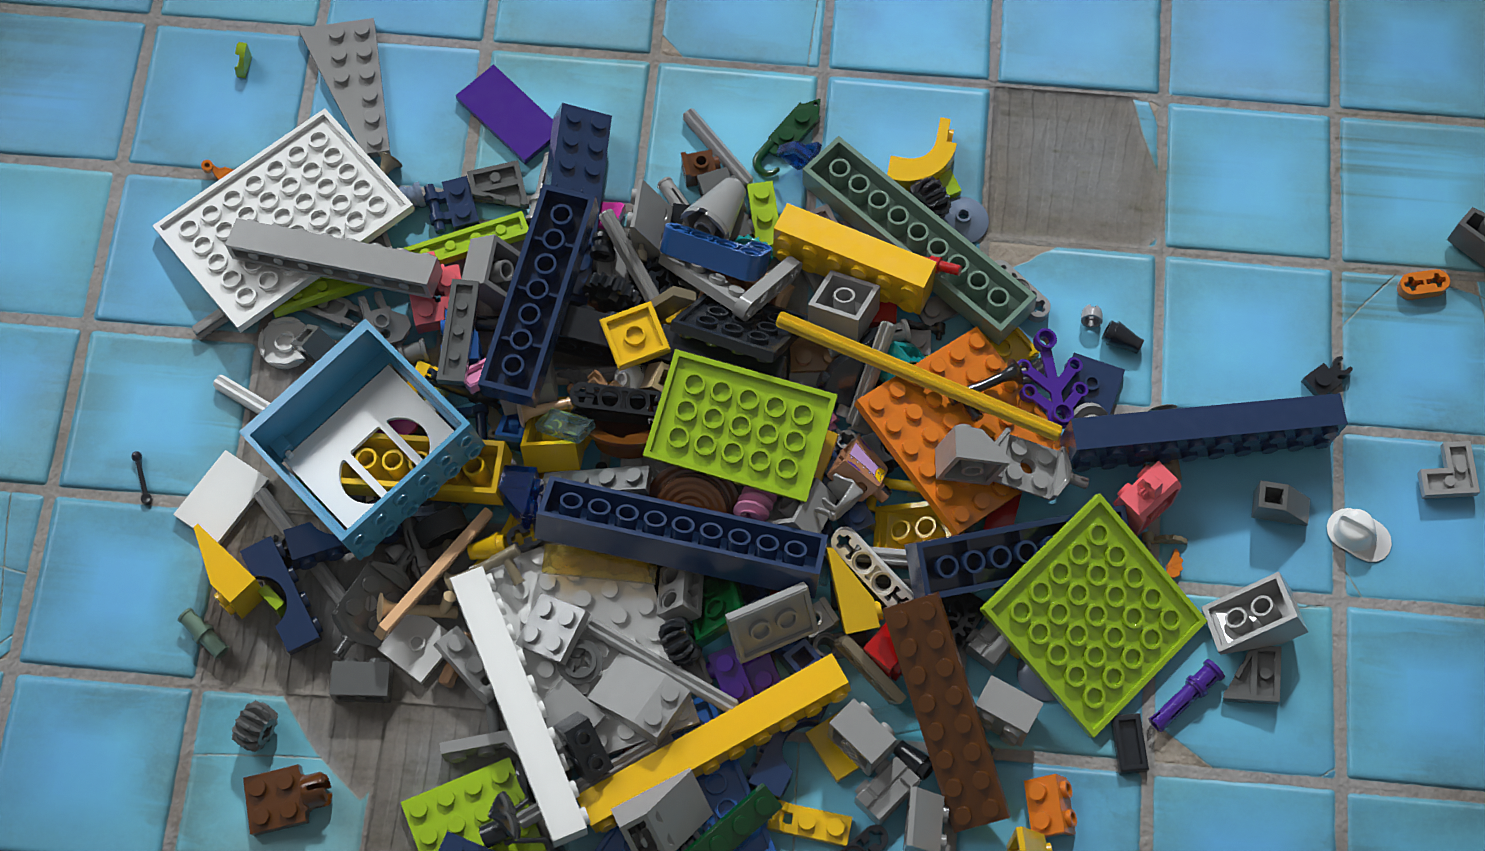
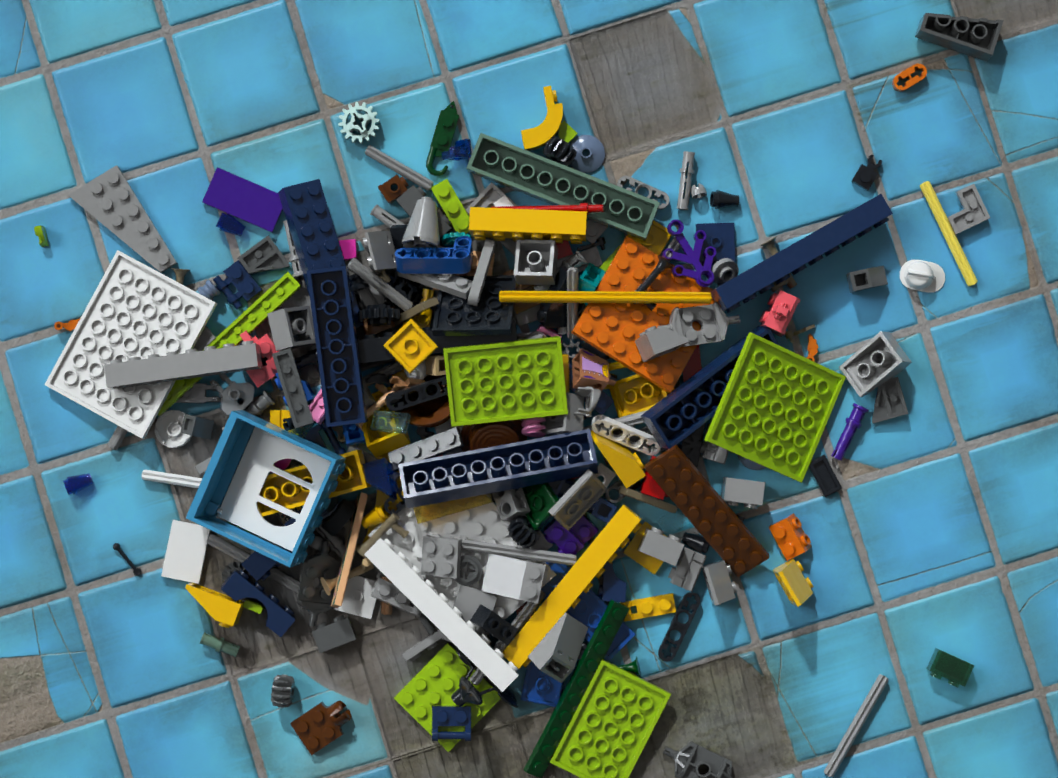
camera: 20 degrees left, 20 degrees up
none -> clear blue cone [63,473,93,495]
none -> clear blue cone [216,213,246,236]
none -> light aqua gear [338,102,380,144]
none -> light grey pin [676,151,695,210]
none -> light yellow axle [920,181,978,286]

